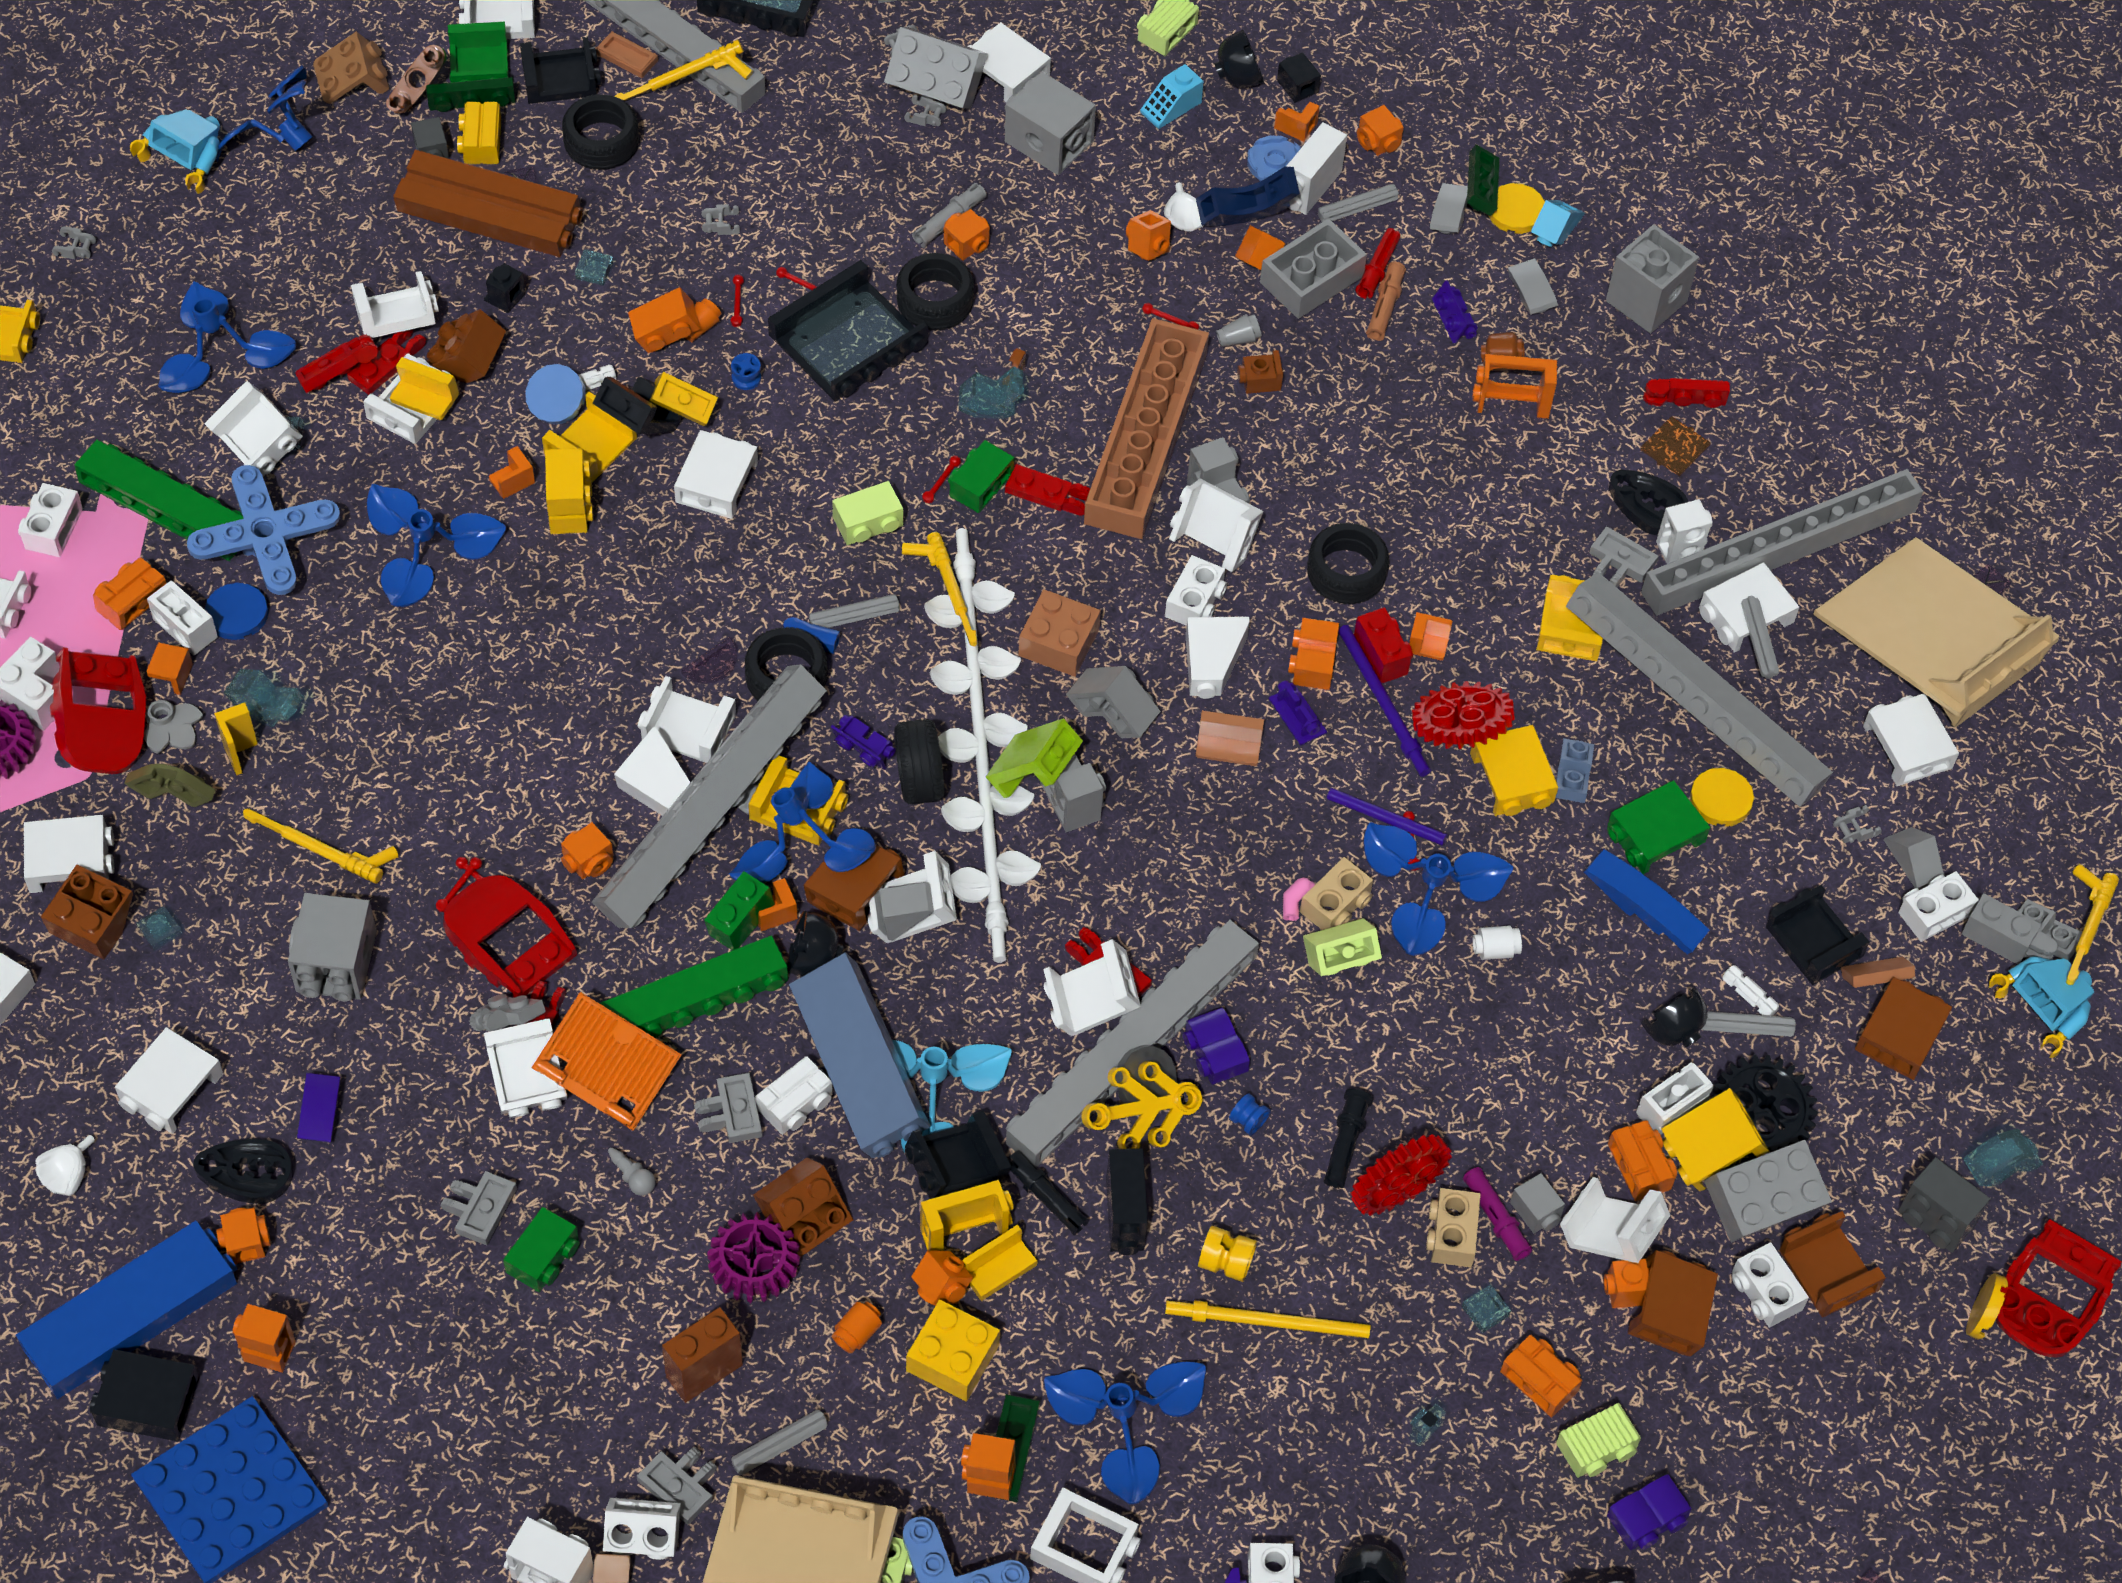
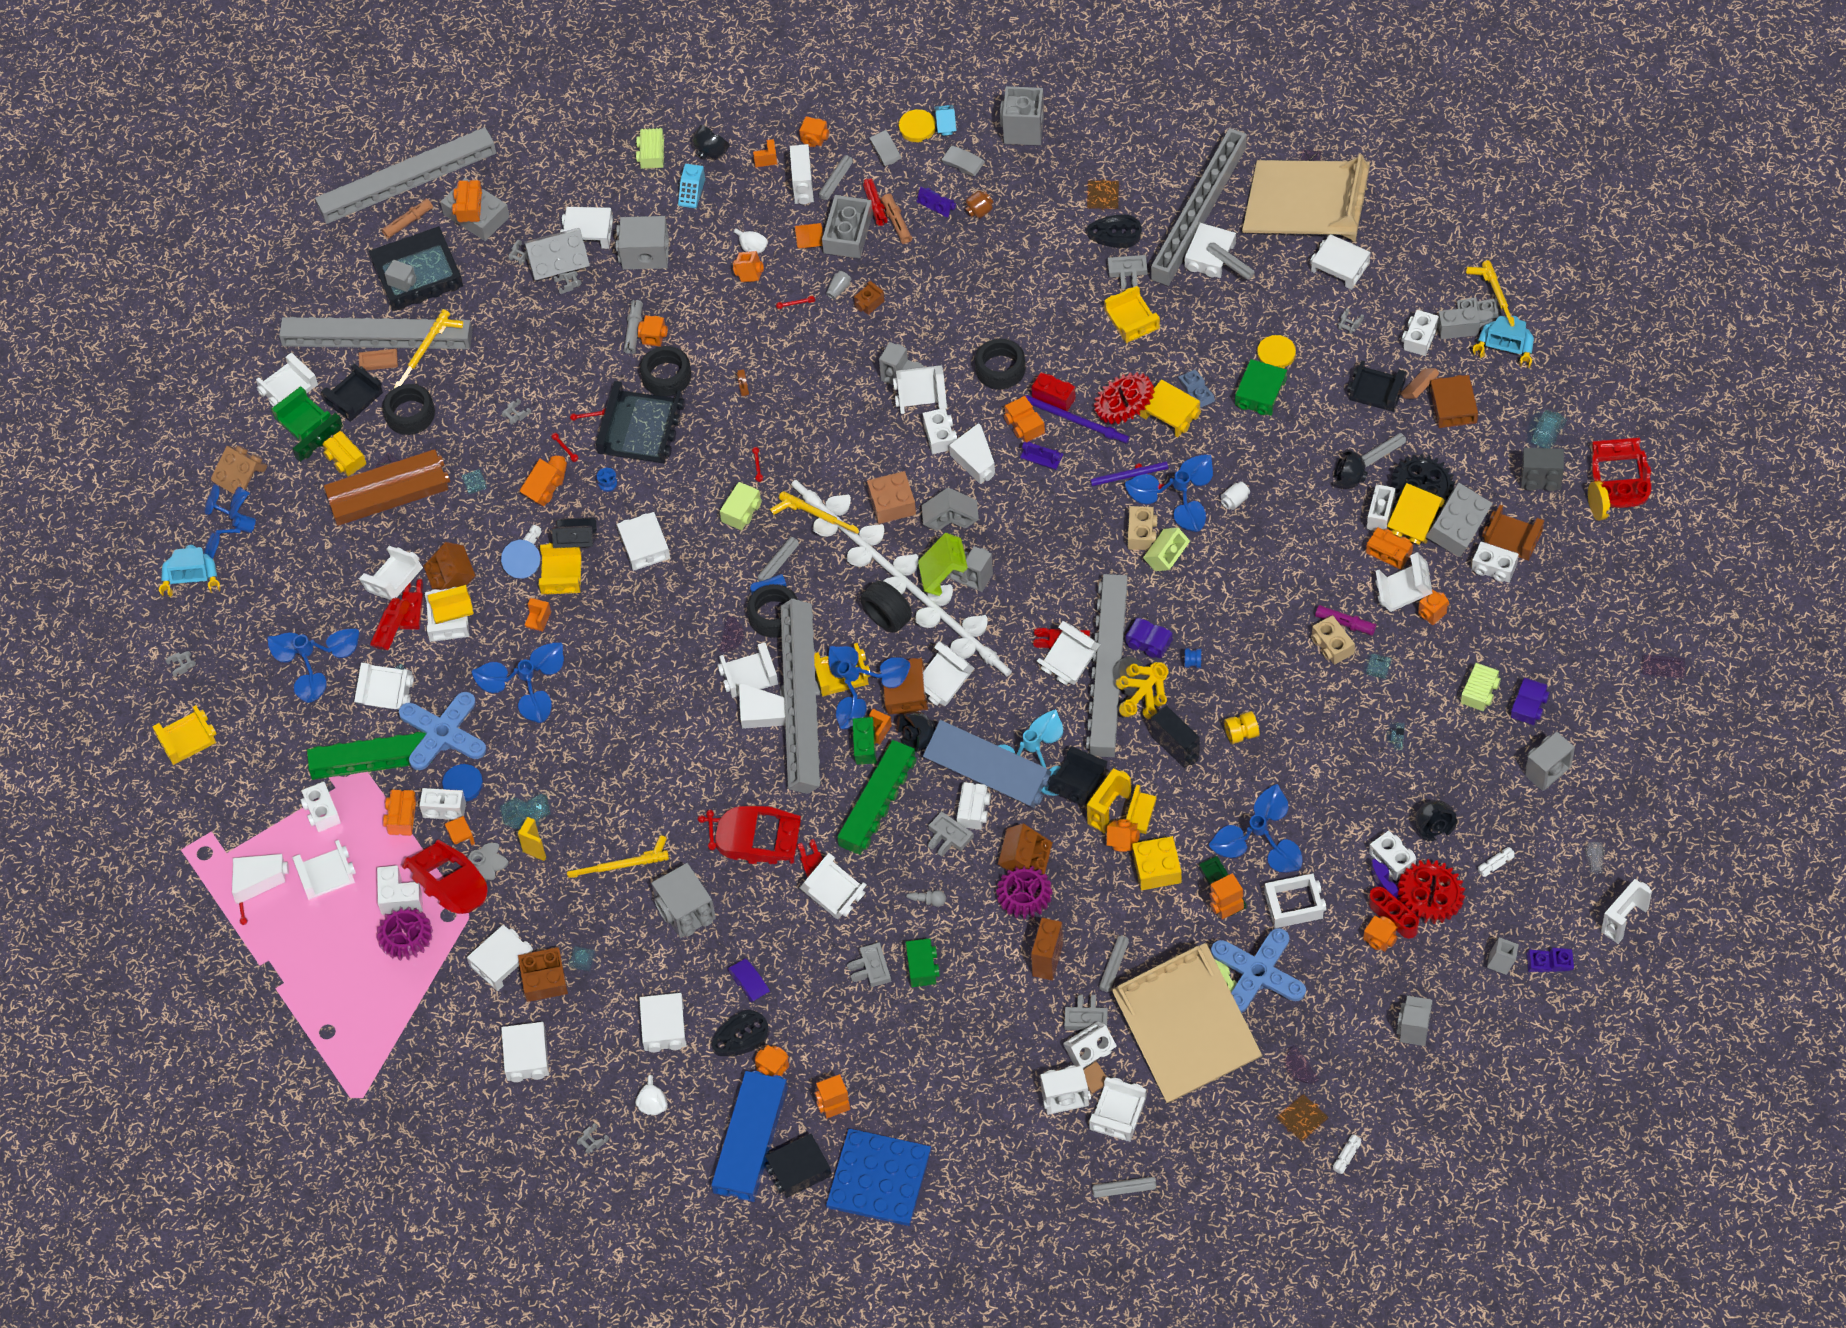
camera: 30 degrees left, 0 degrees up
olive plate [124,764,215,807] -> none
dark orange connector [386,45,446,114] -> none
dark grey brick [411,117,449,159] -> none
light grey hinge [469,994,546,1032] -> none
black brick [484,263,526,313] -> none
orange window [531,992,682,1131] -> none
yellow piece [545,448,593,534] -> none
orange brick [561,822,613,879] -> none
yellow panel [650,372,718,426] -> none
dark purple hinge [831,715,896,770] -> none
orange brick [832,1302,882,1353] -> none
light grey slope [879,882,934,941] -> none
green brick [948,440,1015,513] -> none
clear light blue brick [958,366,1024,419] -> none
red hinge [1005,464,1090,516] -> none
black pin [1008,1150,1089,1235] -> none
nougat brick [1084,318,1209,539] -> none
yellow bar [1165,1300,1370,1338] -> none
dark blue arch [1196,166,1300,226] -> none
nougat panel [1196,710,1264,766] -> none
medium blue tile [1247,135,1301,181] -> none
black brick [1277,52,1321,103] -> none
bright pink arm [1283,878,1315,921] -> none
black pin [1323,1089,1374,1189] -> none
red gear [1350,1134,1452,1216] -> none
orange panel [1409,612,1453,660] -> none
dark green plate [1467,144,1500,216] -> none
orange panel [1472,354,1557,419] -> none
orange brick [1500,1335,1583,1418] -> none
light grey brick [1510,1173,1565,1233] -> none
light grey brick [1566,572,1833,807] -> none
blue slope [1584,849,1710,954] -> none
dark orange panel [1628,1250,1718,1357] -> none
red hinge [1643,378,1730,408] -> none
white brick [1656,499,1712,564] -> none
white axle [1723,965,1779,1016] -> none
light grey slope [1884,827,1944,889] -> none

